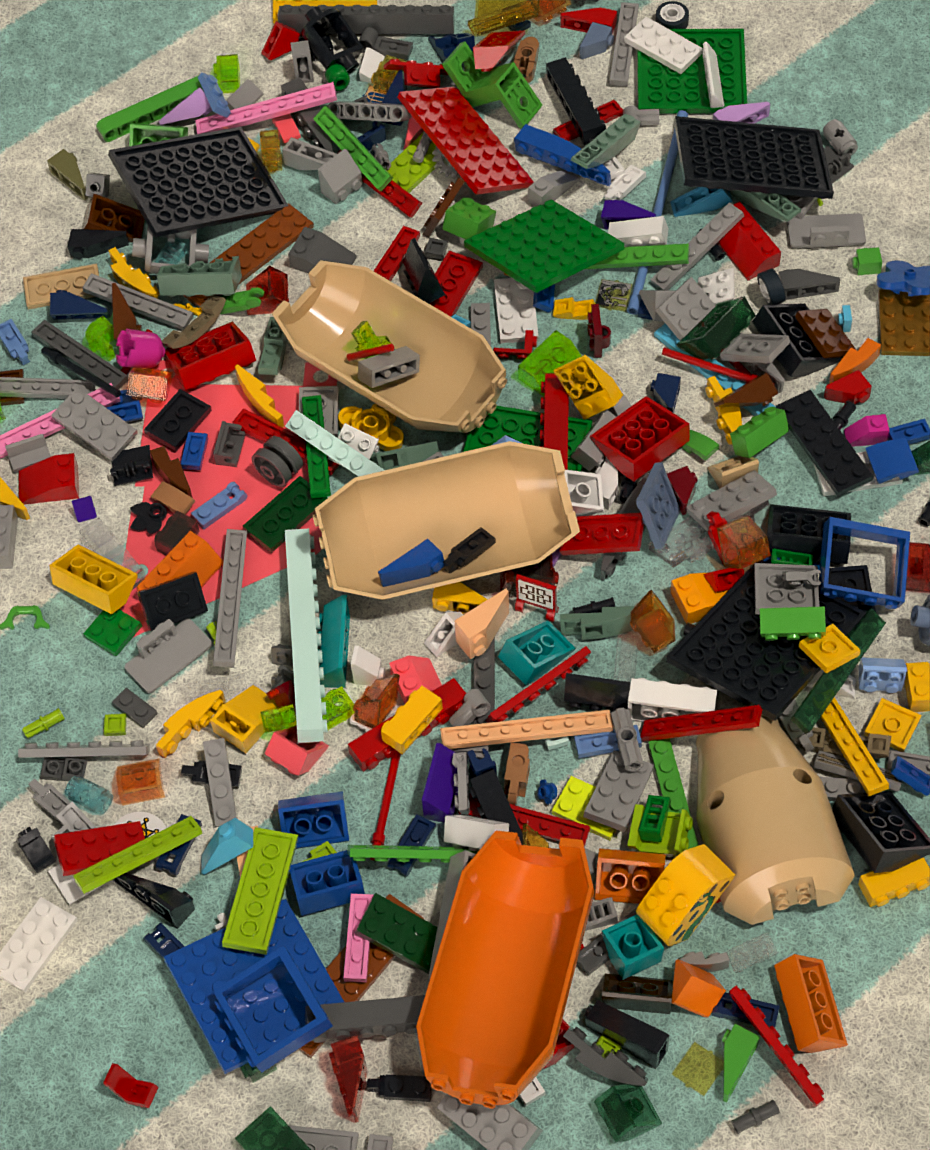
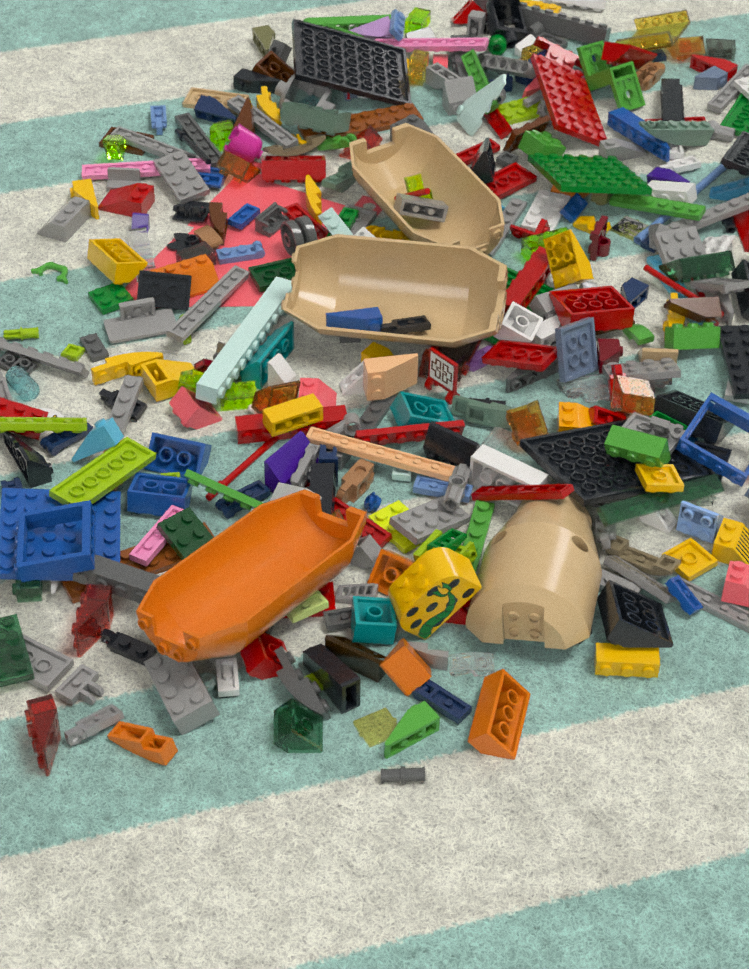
camera: 20 degrees right, 15 degrees down
clear orange slope [116,758,165,806] -> none
black plate [144,389,212,451] -> none
red plate [729,985,824,1107] -> none
yellow plate [811,690,889,796] -> none
none -> light aqua wedge [456,74,506,136]

